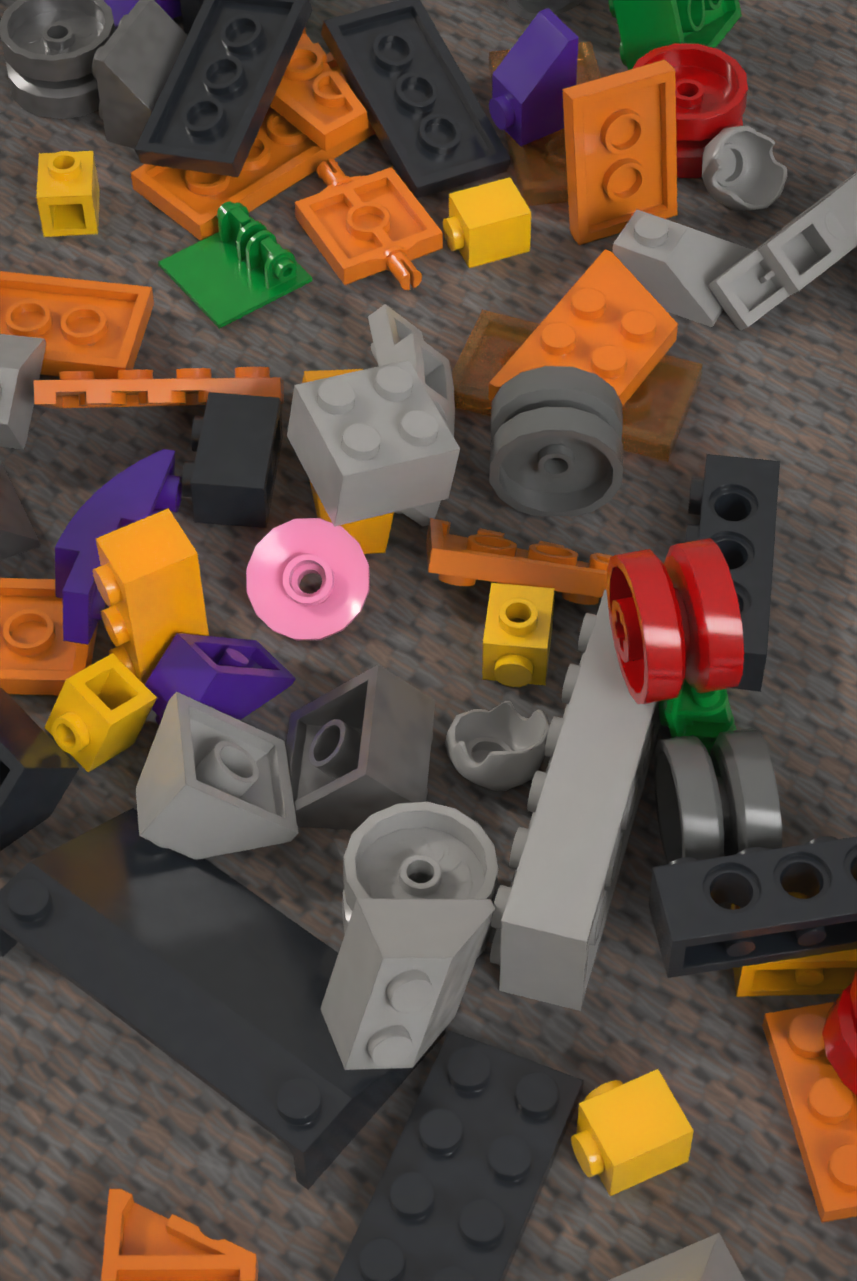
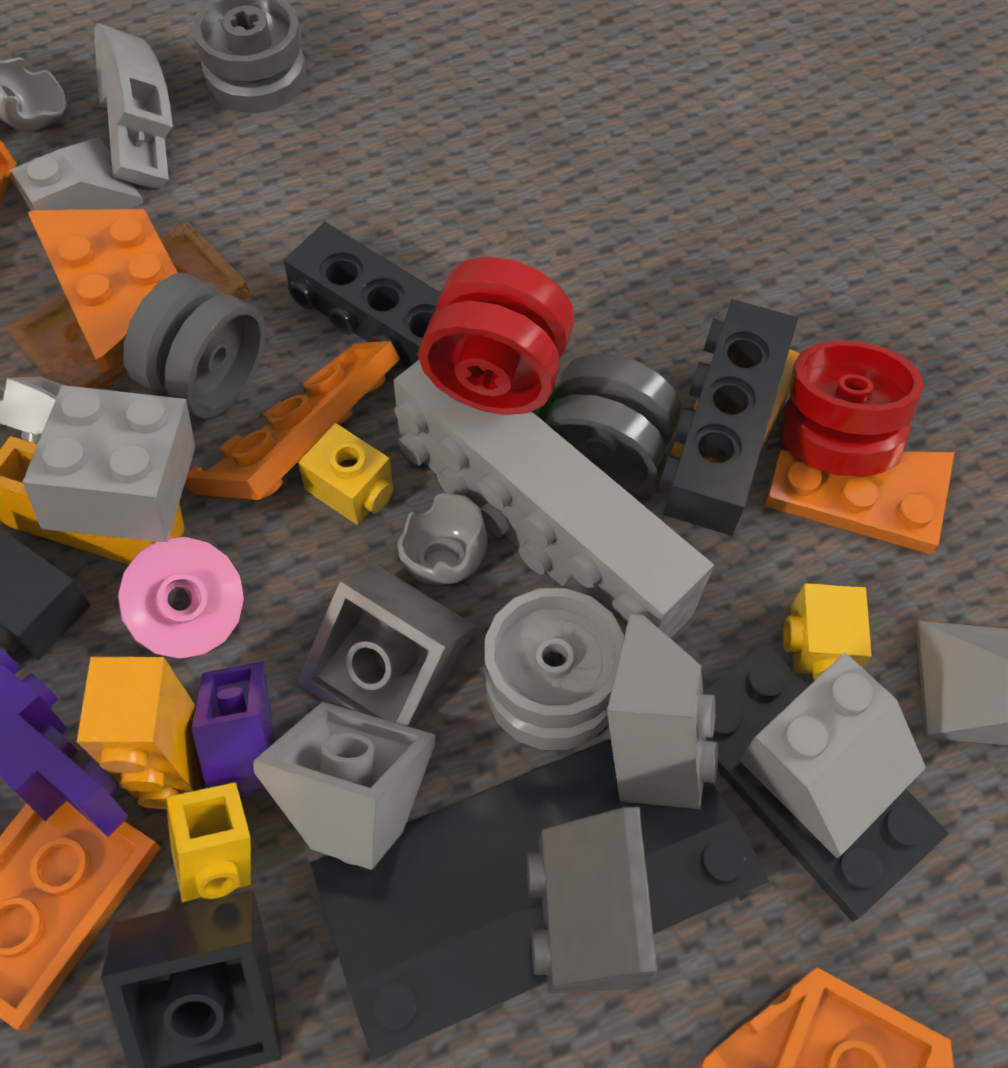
camera: 65 degrees left, 10 degrees up
none -> flat silver slope [527,807,657,994]
none -> light grey slope [739,652,926,858]

